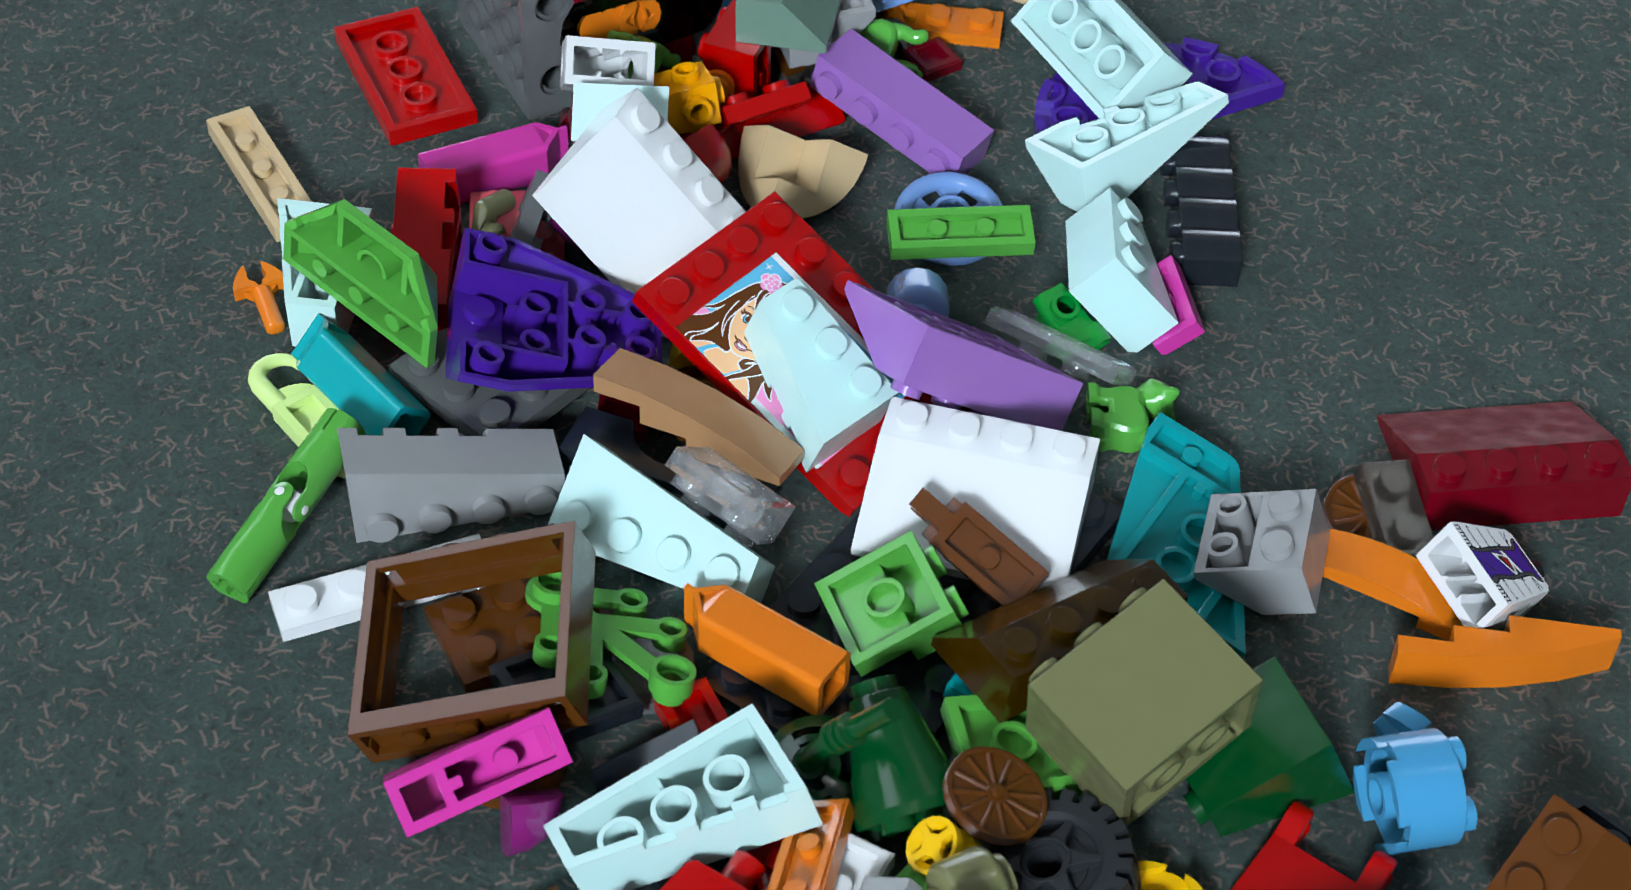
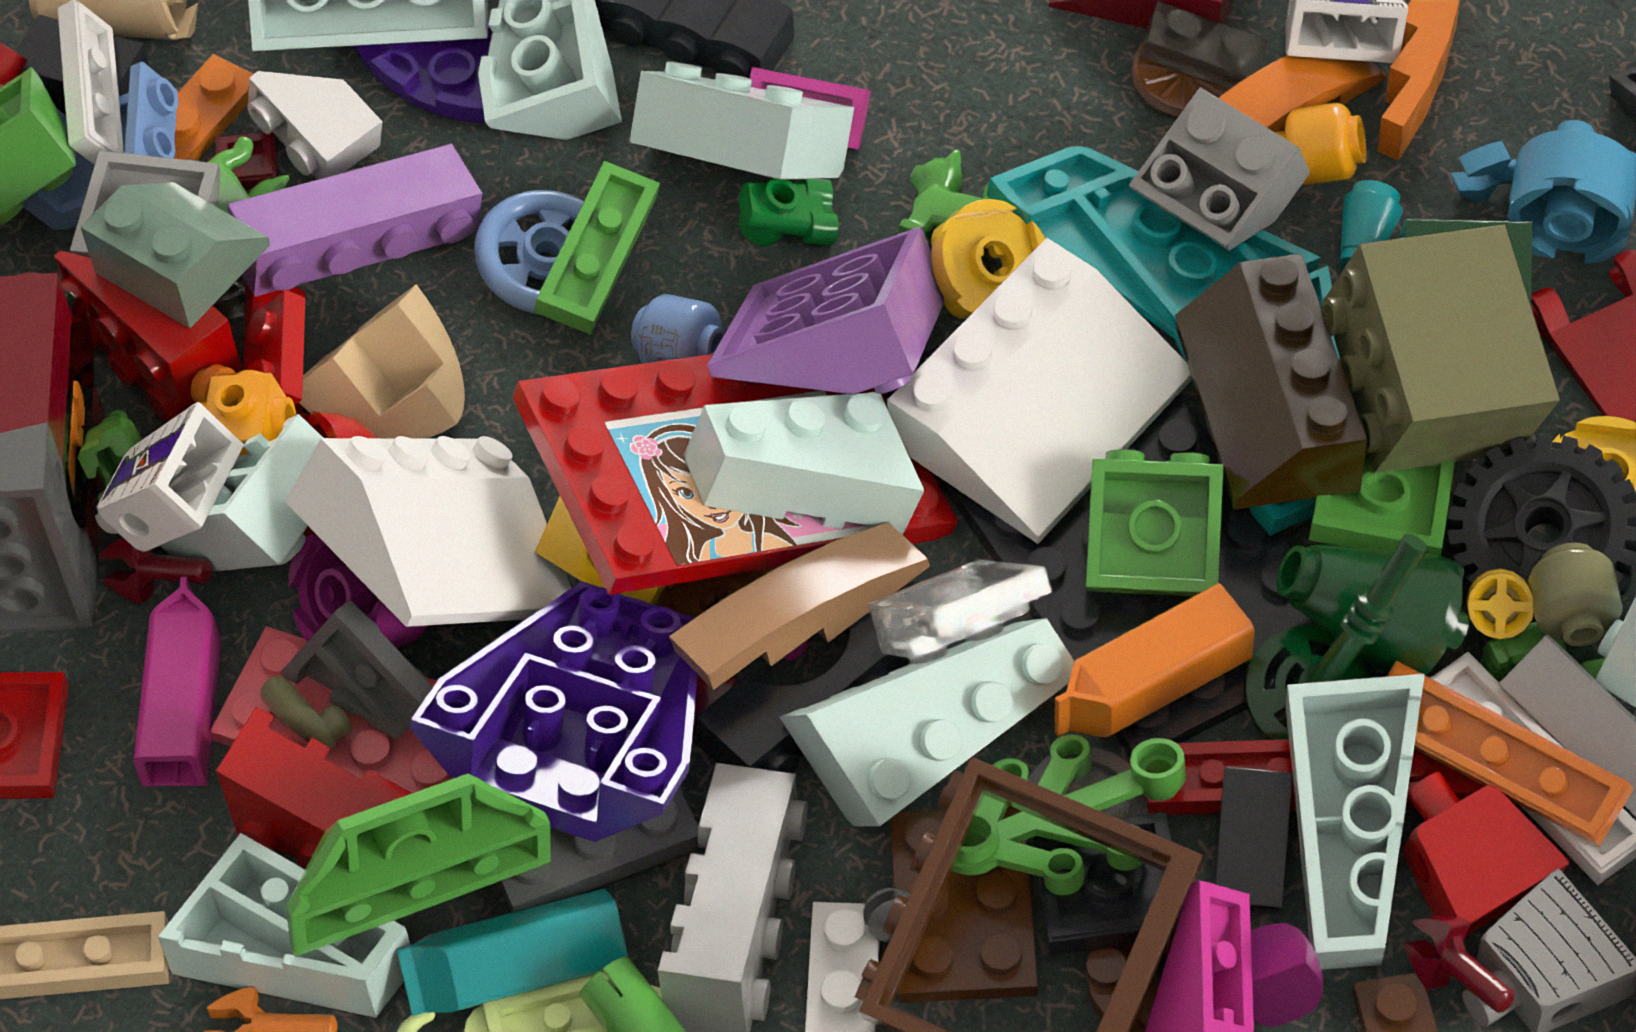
camera: 60 degrees left, 10 degrees up
reddish brown hinge [909,488,1049,606] -> none
reddish brown wheel [943,746,1048,846] -> none
clear plate [984,306,1137,386] -> none
none -> white slope [247,71,382,180]
none -> yellow plate [931,199,1045,319]
none -> light orange head [1276,103,1367,185]
none -> teal cone [1339,180,1403,269]

